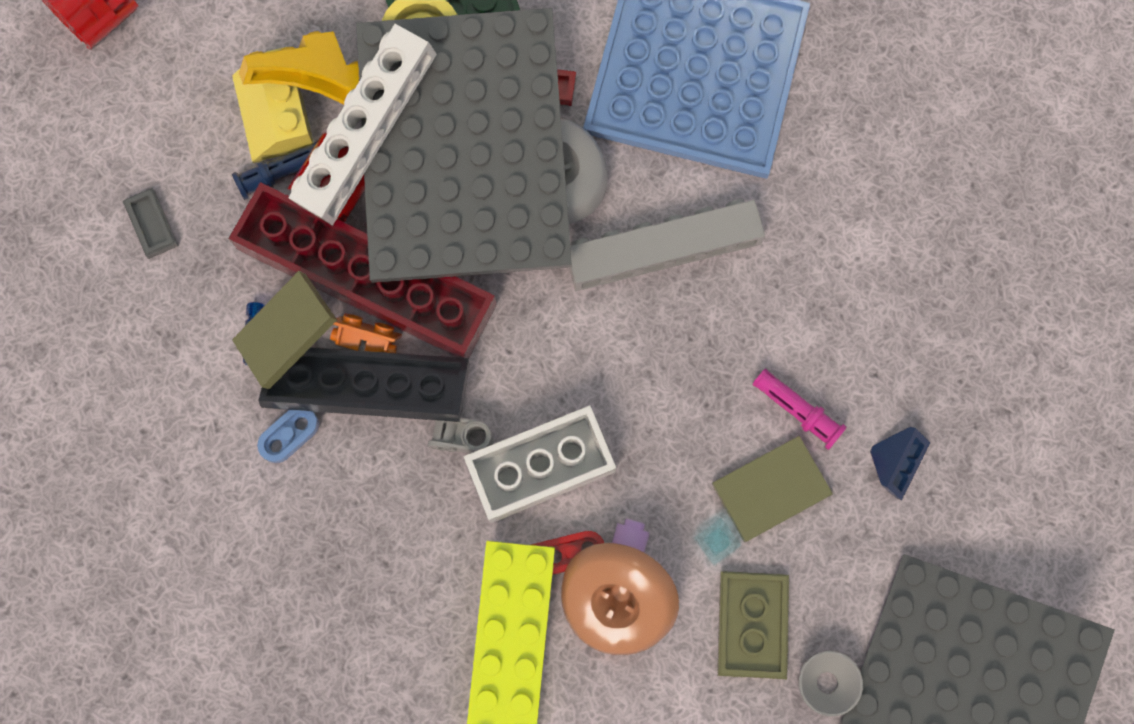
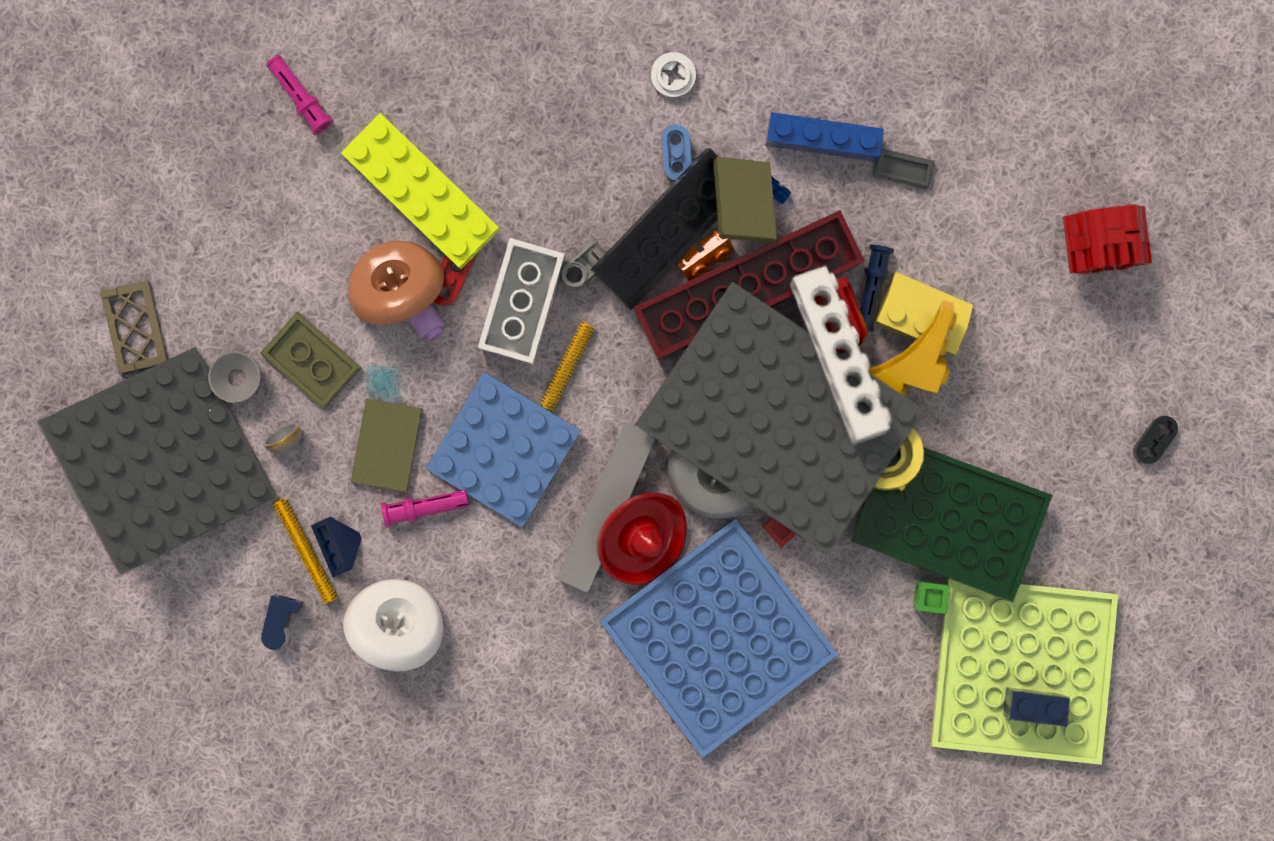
camera: 125 degrees right, 10 degrees up
none -> dark blue leg [261,594,303,650]
none -> light grey piece [263,422,302,459]
none -> yellow axle [273,498,338,604]
none -> white hat [343,579,444,671]
none -> medium blue plate [426,372,581,527]
none -> yellow axle [540,321,596,412]
none -> red hat [597,492,687,585]
none -> white gear [651,52,696,98]
none -> blue brick [765,112,884,162]

